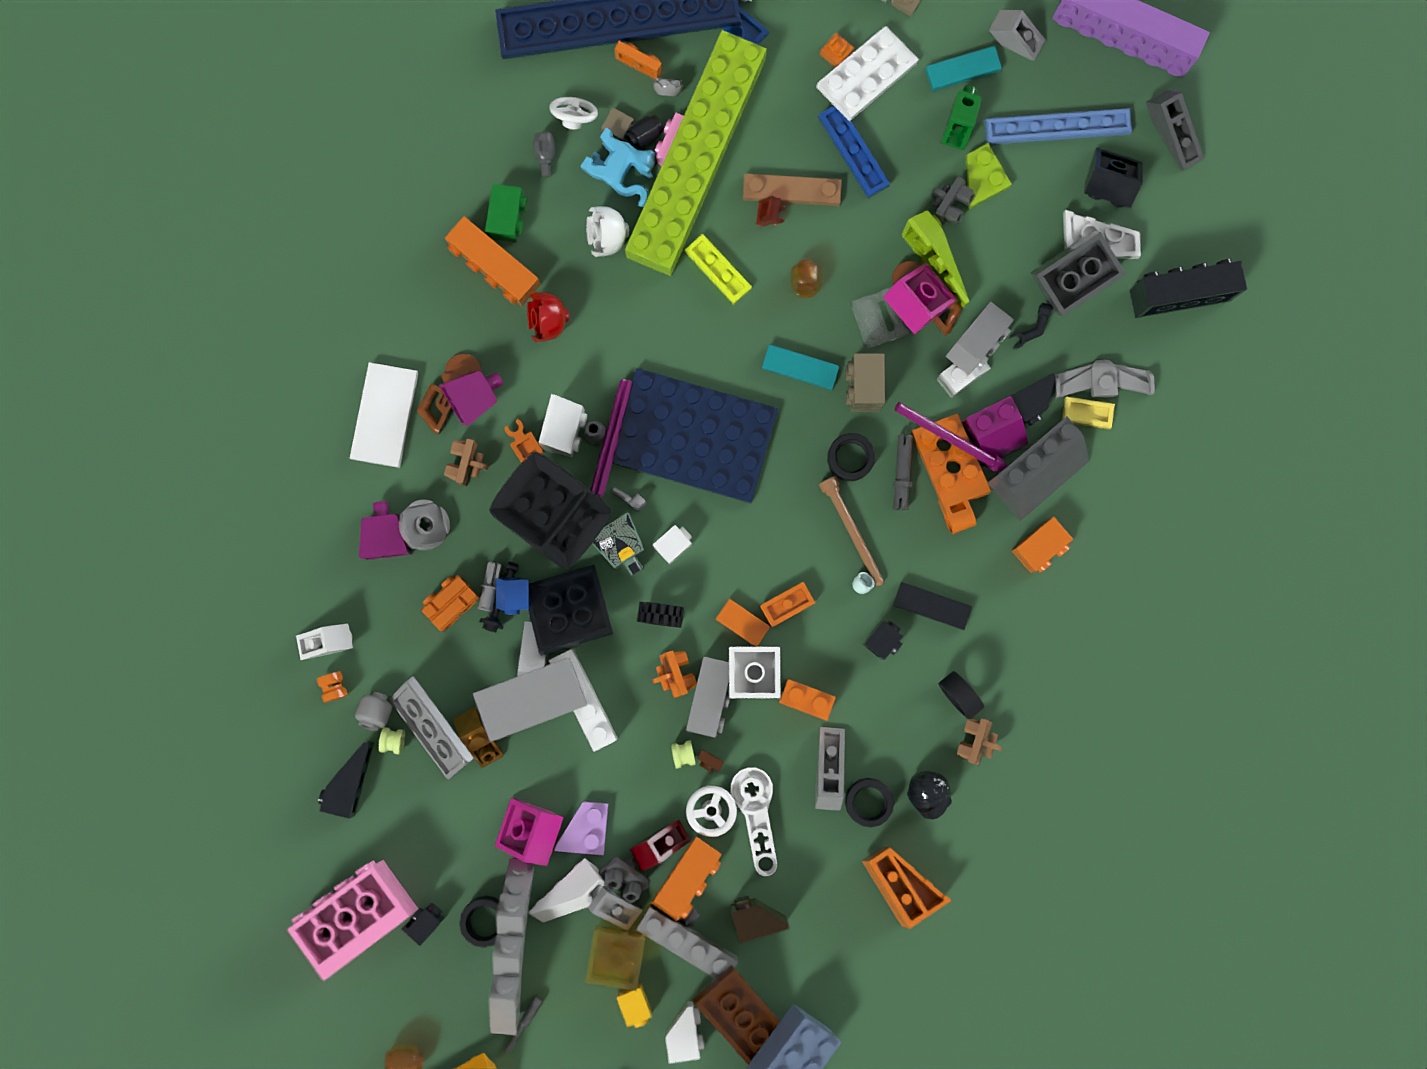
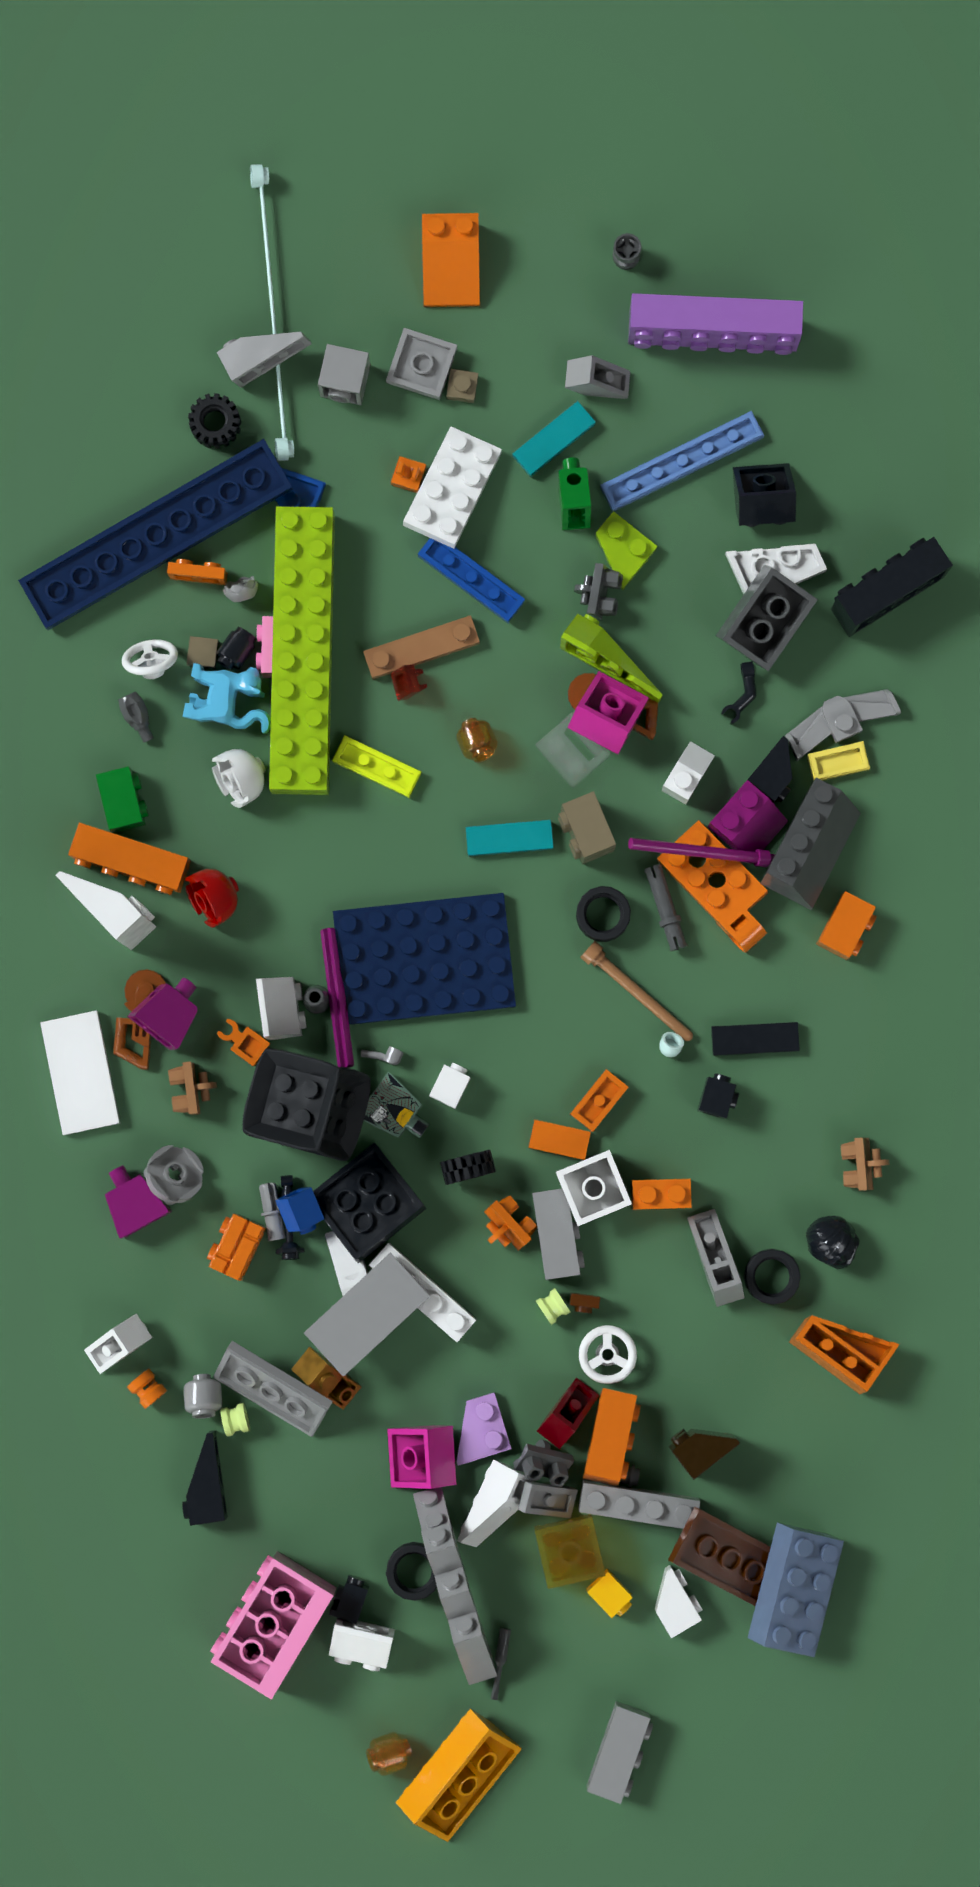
camera: 15 degrees left, 0 degrees up
white beam [731,768,777,876] -> none
black tyre [938,671,985,720] -> none
light grey brick [945,302,1014,375] -> none
dark grey slope [1146,90,1204,170] -> none
none -> white slope [56,871,156,950]
none -> white slope [329,1618,395,1671]

